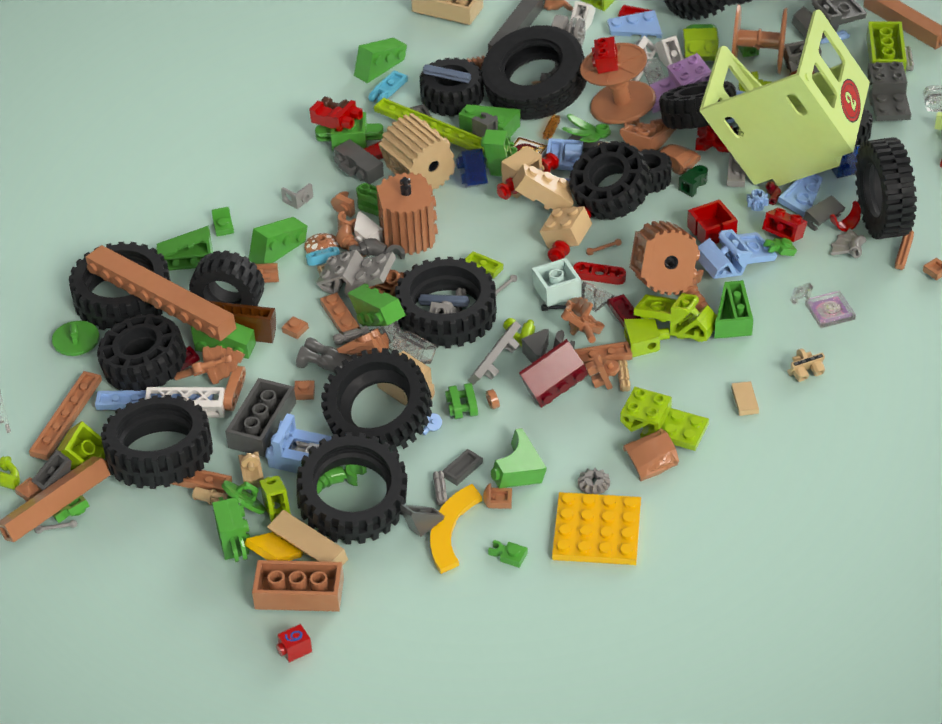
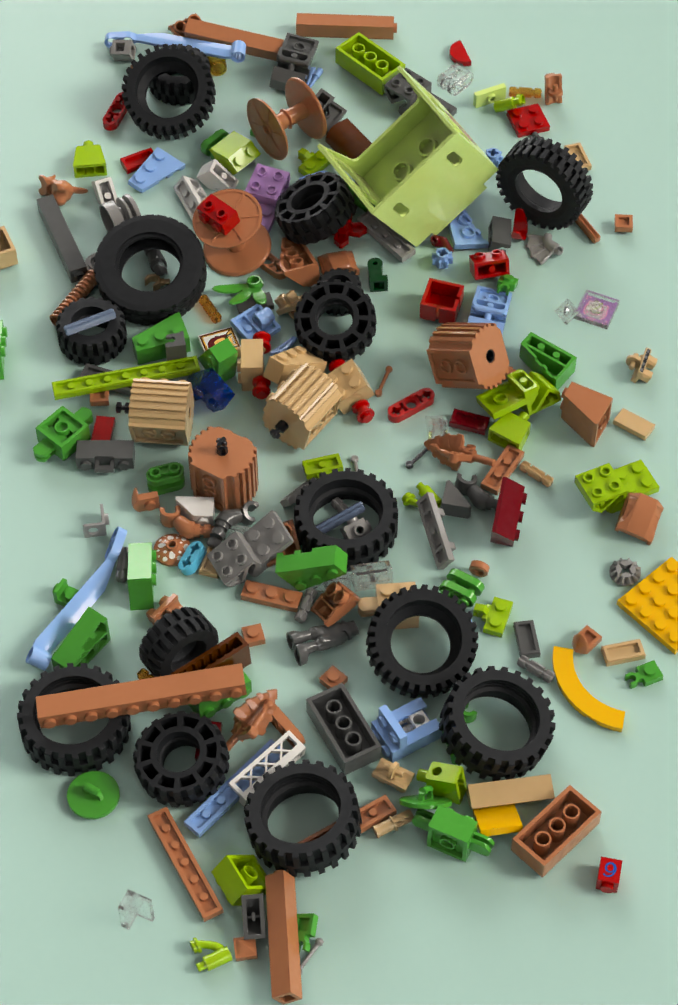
camera: 50 degrees left, 10 degrees up
red hips [309,96,363,132] -> none
medium azure hinge [368,70,408,103] -> none
dark grey slope [400,504,444,537] -> none
arch [491,428,547,488] -> none
light aqua brick [532,258,582,307] -> none
nougat hips [585,352,620,390] -> none
none -> light blue piece [26,526,127,671]
none -> tan piece [262,363,343,450]
none -> lime hinge [473,597,513,638]
none -> nougat slope [560,382,613,447]
none -> tan tile [601,639,646,667]

